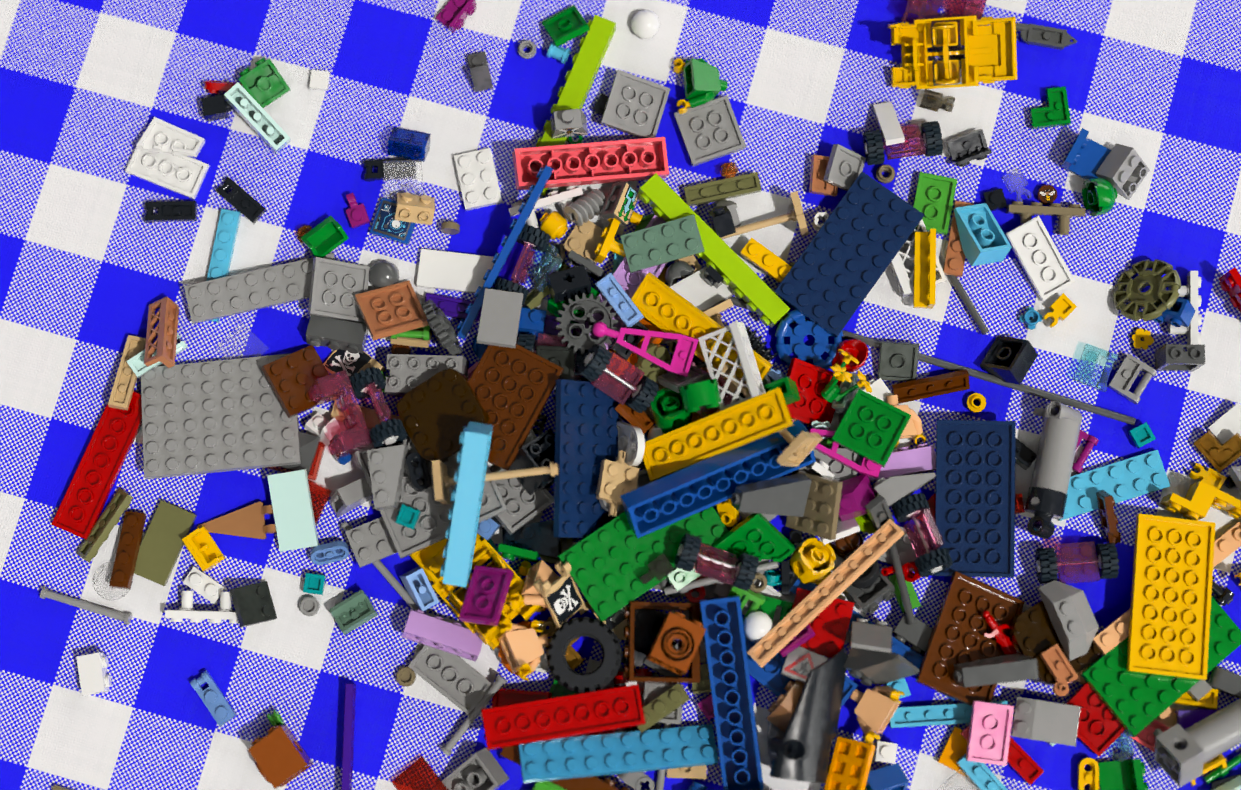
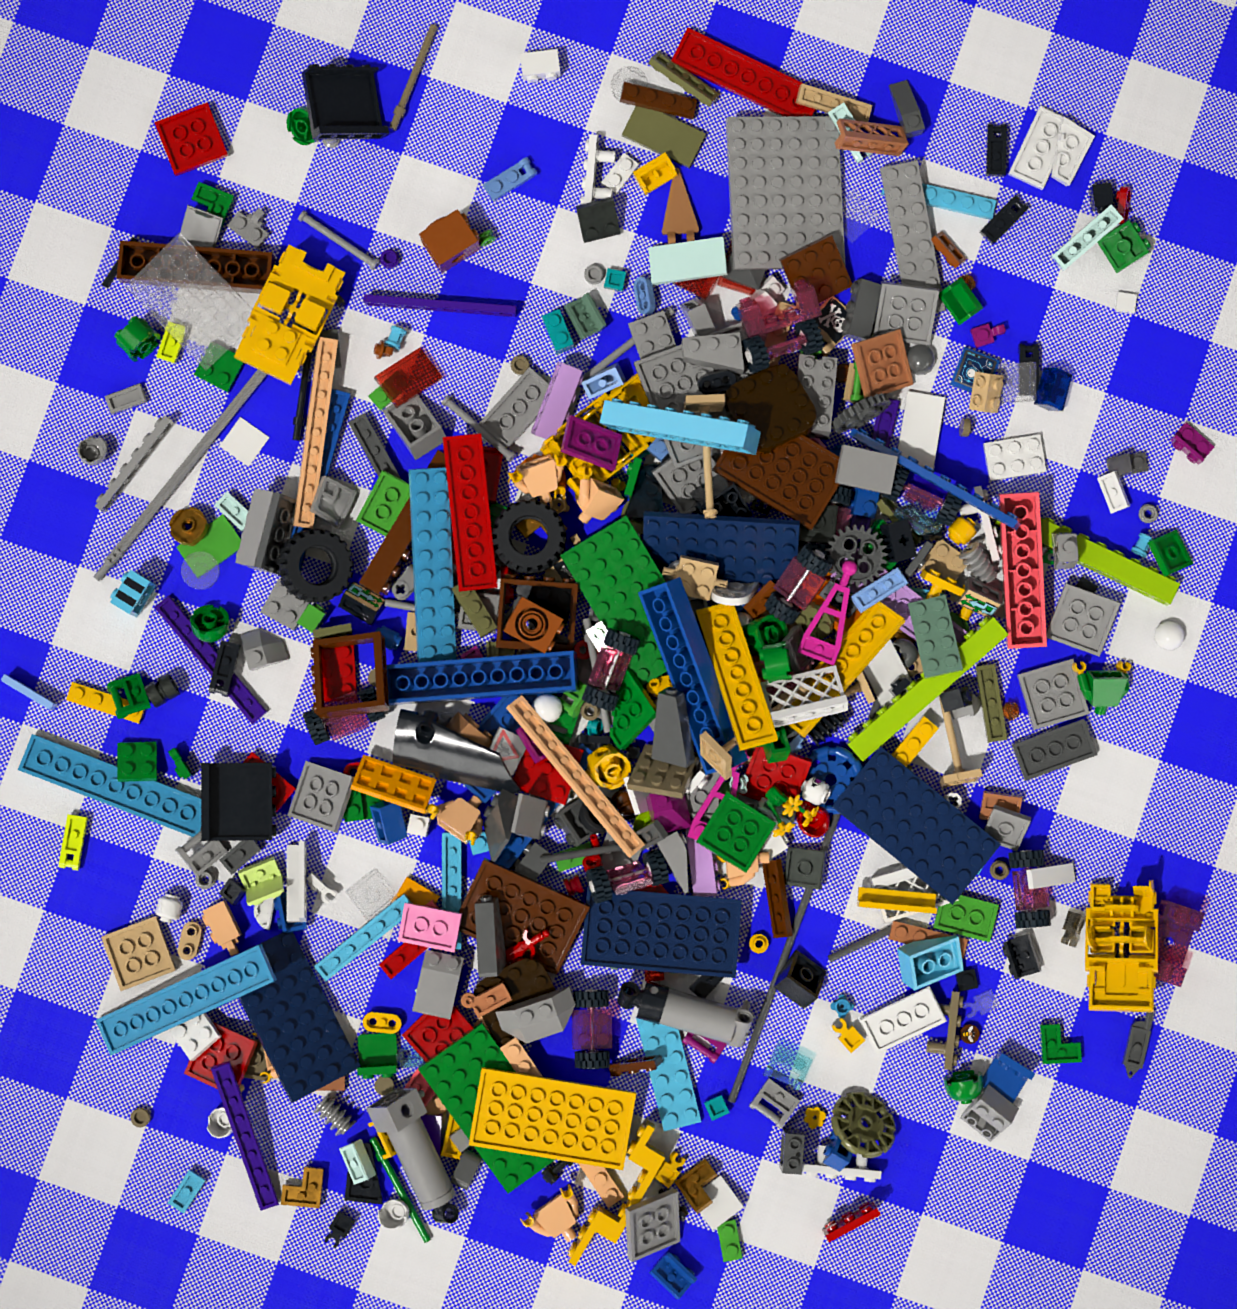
camera: 85 degrees right, 5 degrees up
light grey bar [40,587,132,625] -> none
teal tile [395,504,421,530] -> none
flag [534,561,585,628] -> none
clear smoke plate [639,553,674,585] -> none
none -> dark tan tile [375,1076,394,1096]
none -> teal brick [542,309,574,355]
none -> dark red wheel [563,874,584,897]
none -> white head [801,777,831,806]
none -> dark grey slope [889,80,925,139]
none -> dark orange plate [931,231,967,268]
none -> dark grey plate [1011,719,1098,781]
none -> white plate [1097,471,1130,514]

